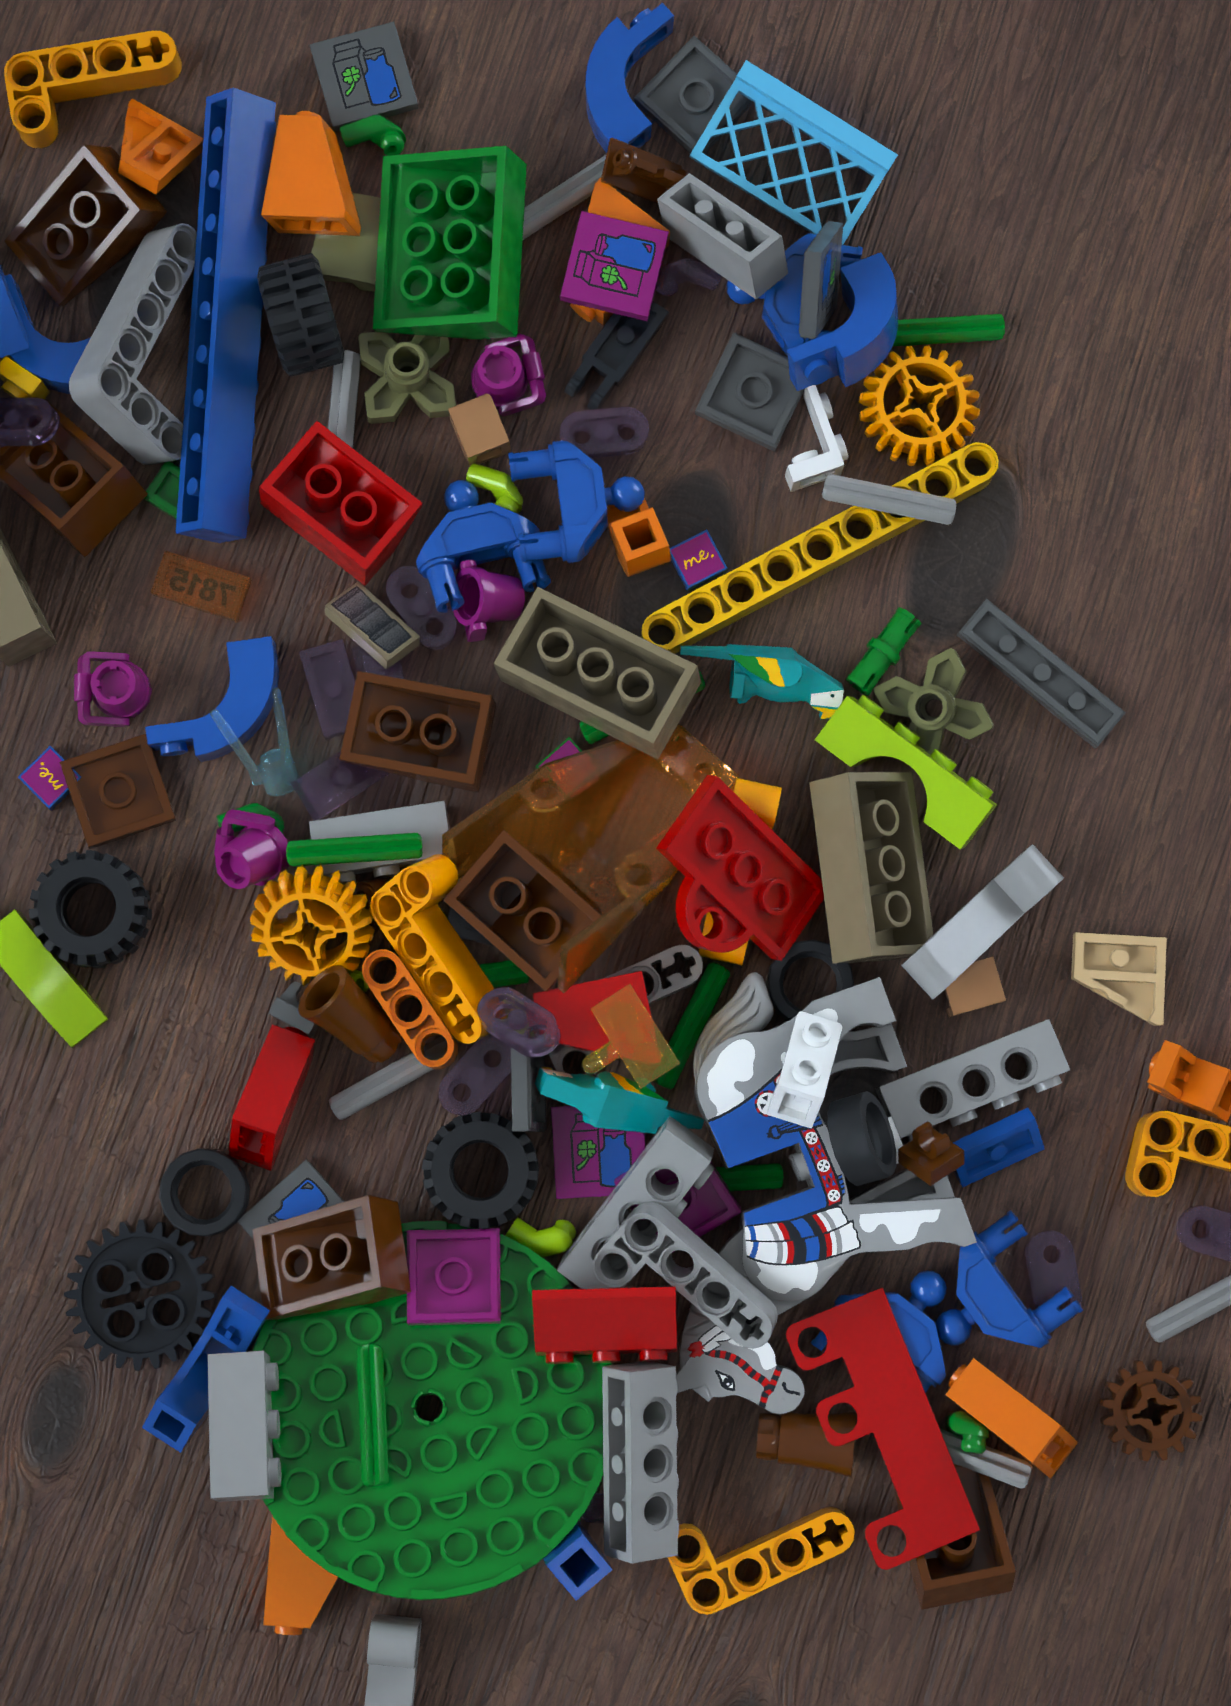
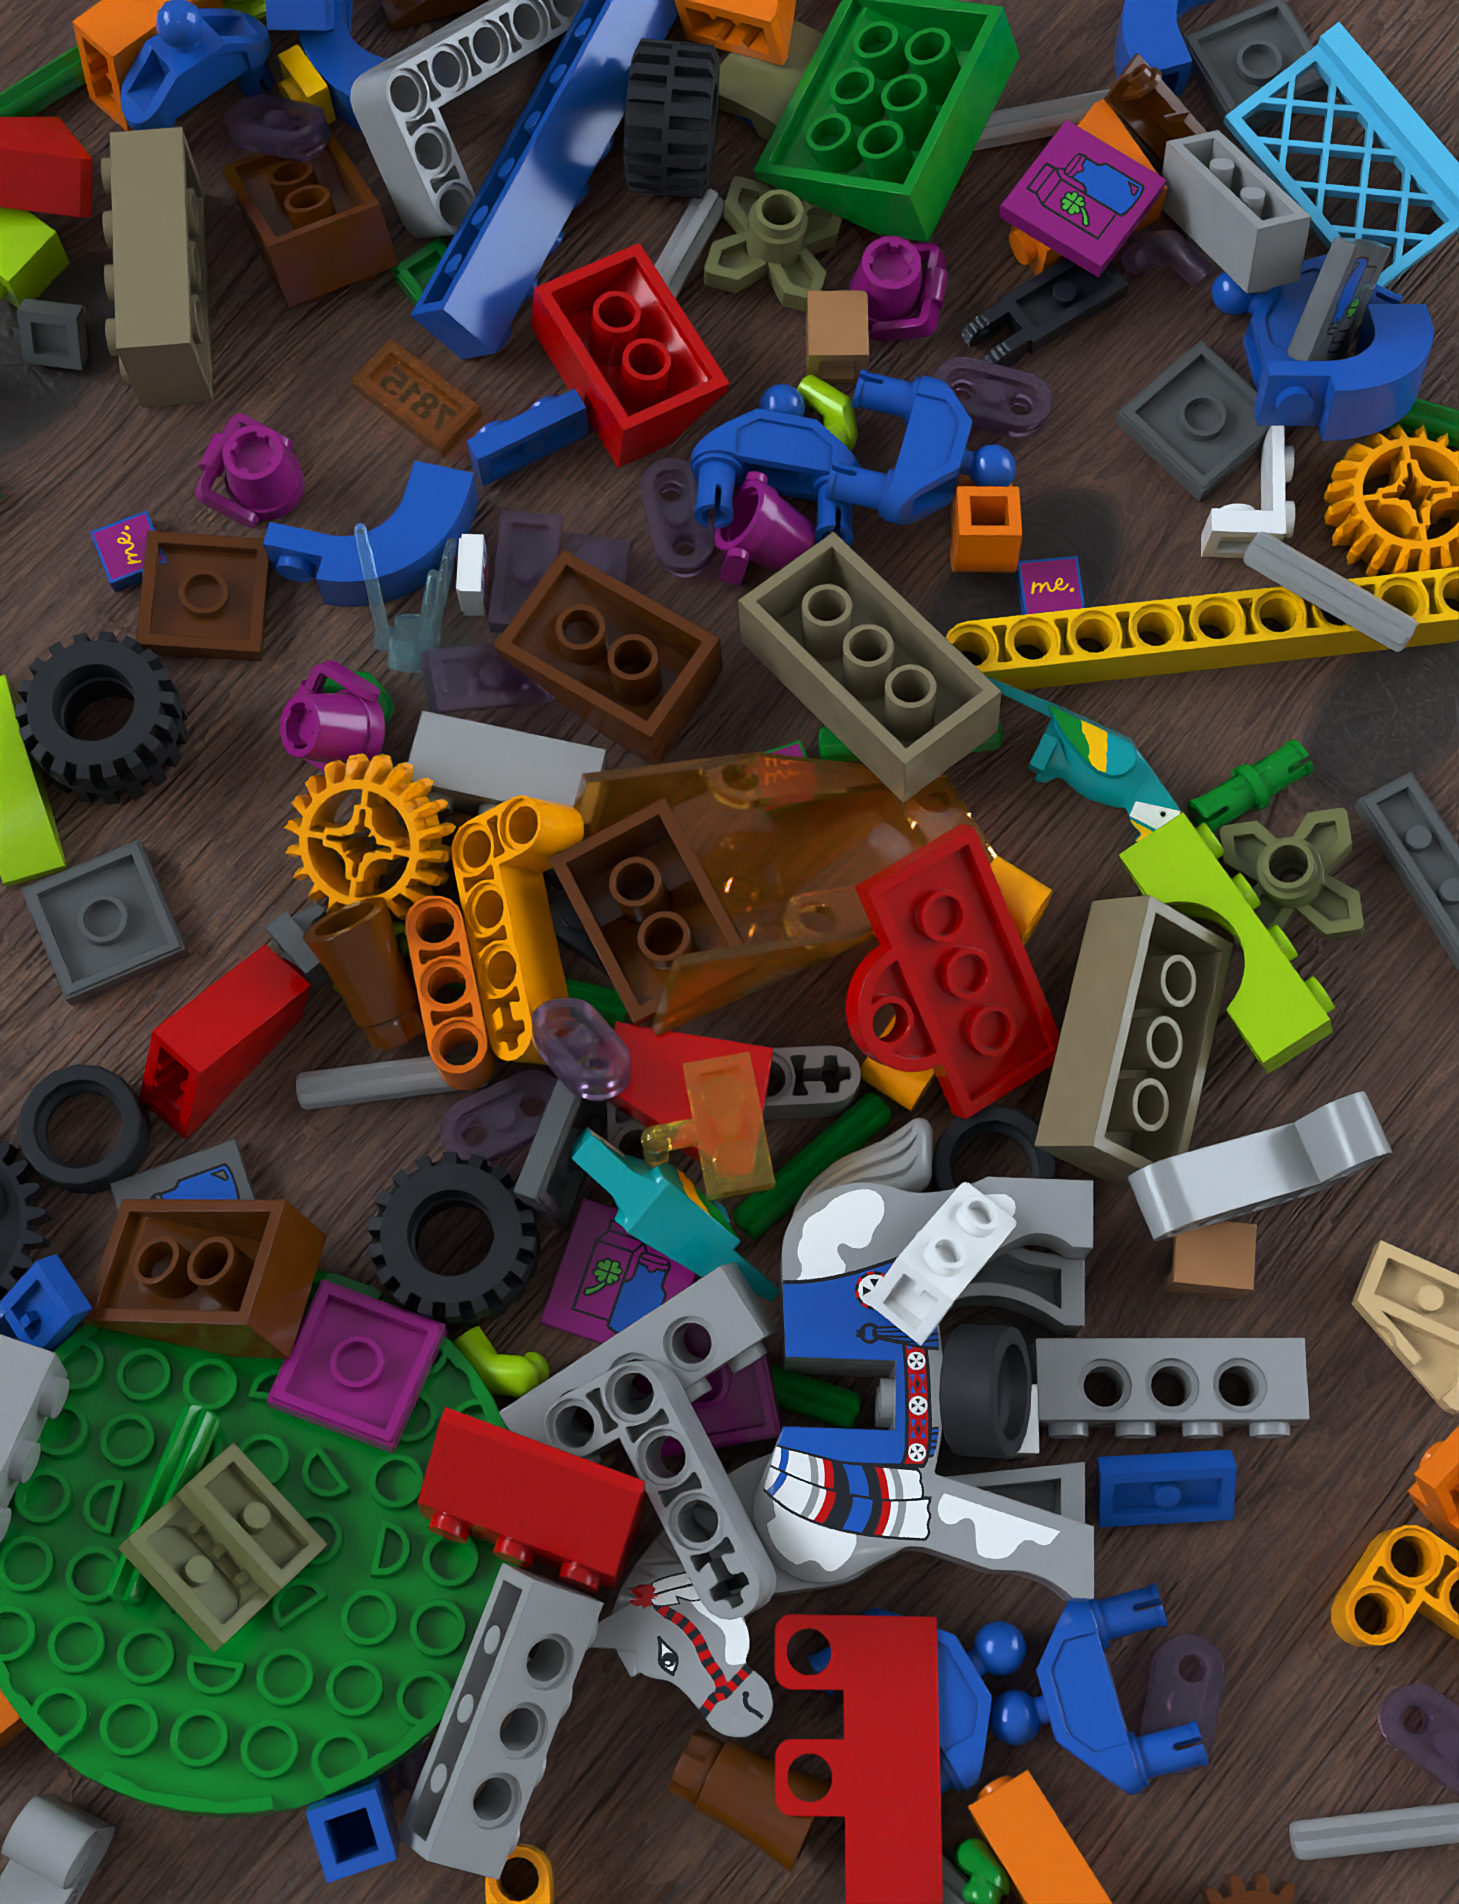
camera: 25 degrees right, 10 degrees down
green axle [286,833,423,867] -> none
tile [325,582,420,670] -> none
reddish brown tile [898,1121,964,1186] -> none
none -> dark grey tile [21,839,189,1006]
none -> olive slope [118,1442,328,1653]
none -> white tile [456,534,489,616]
none -> blue plate [467,388,589,487]

